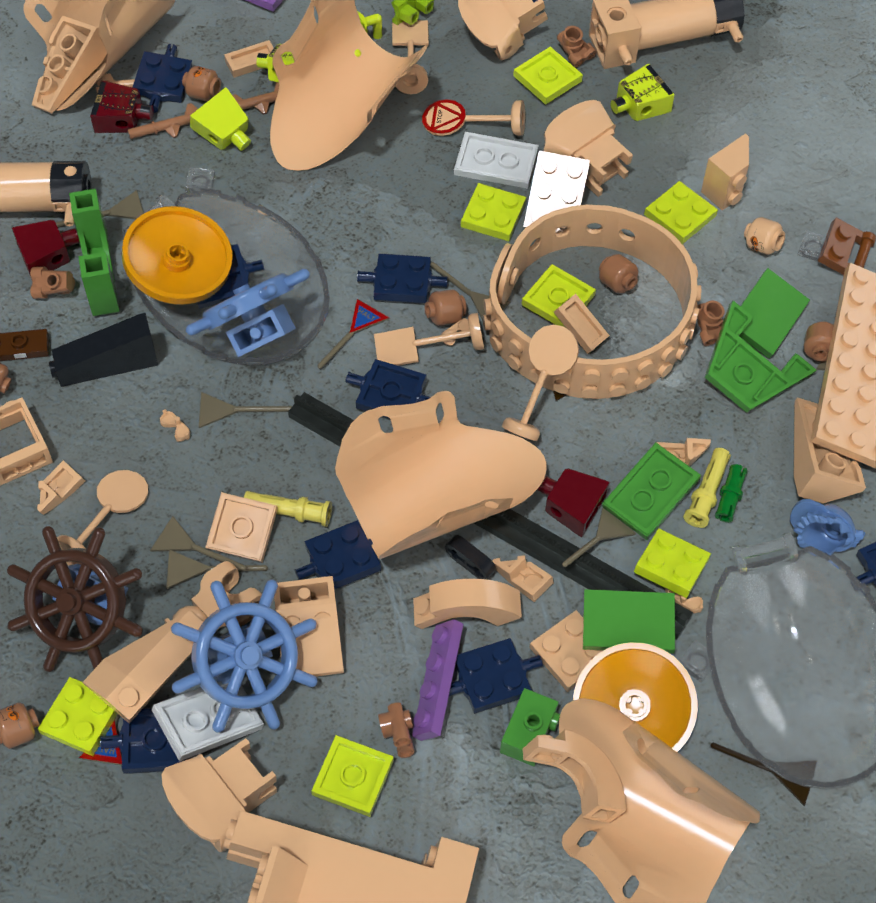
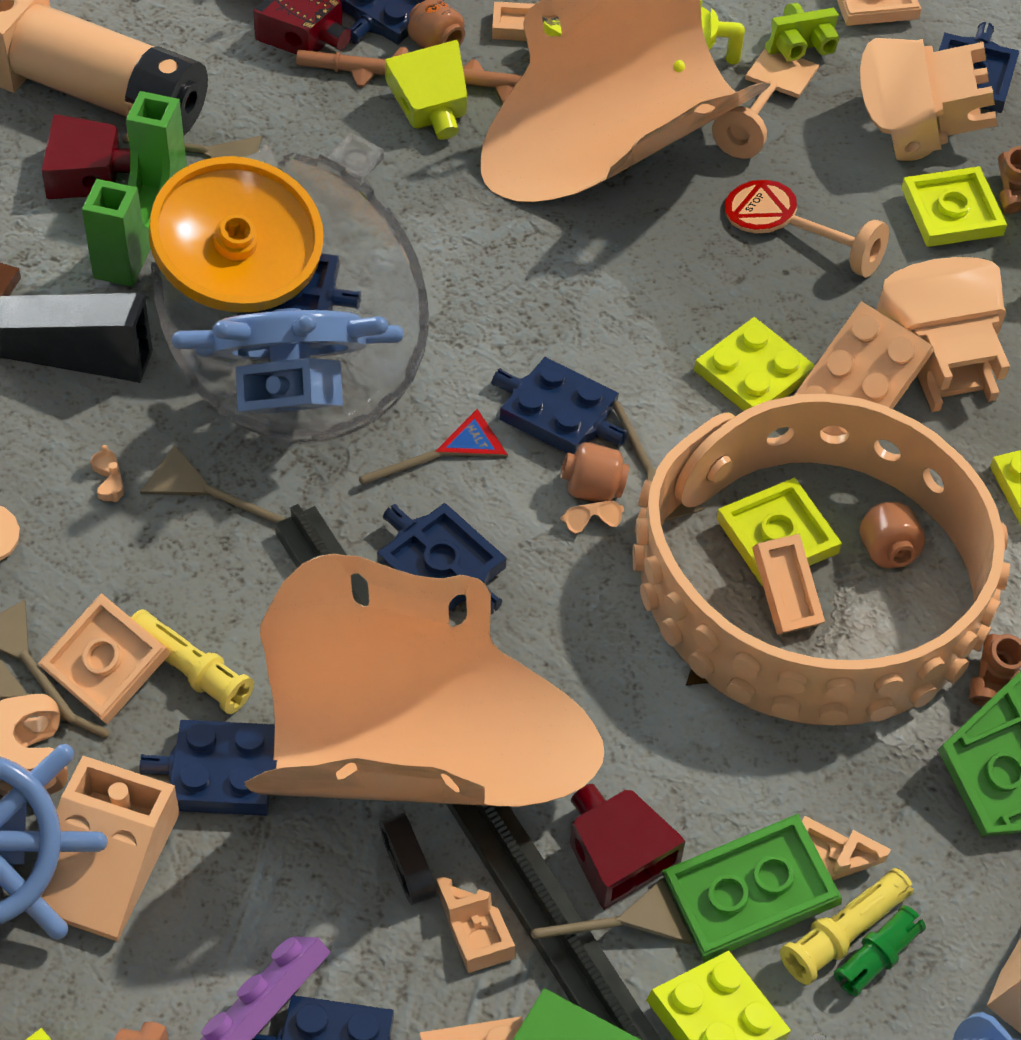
camera: 25 degrees right, 5 degrees down
nougat plate [30,267,75,299] -> none
light nougat piece [374,313,484,366] -> none
light nougat arch [413,579,522,629] -> none
white tile [454,132,539,189] -> none
light nougat piece [501,325,579,441] -> none

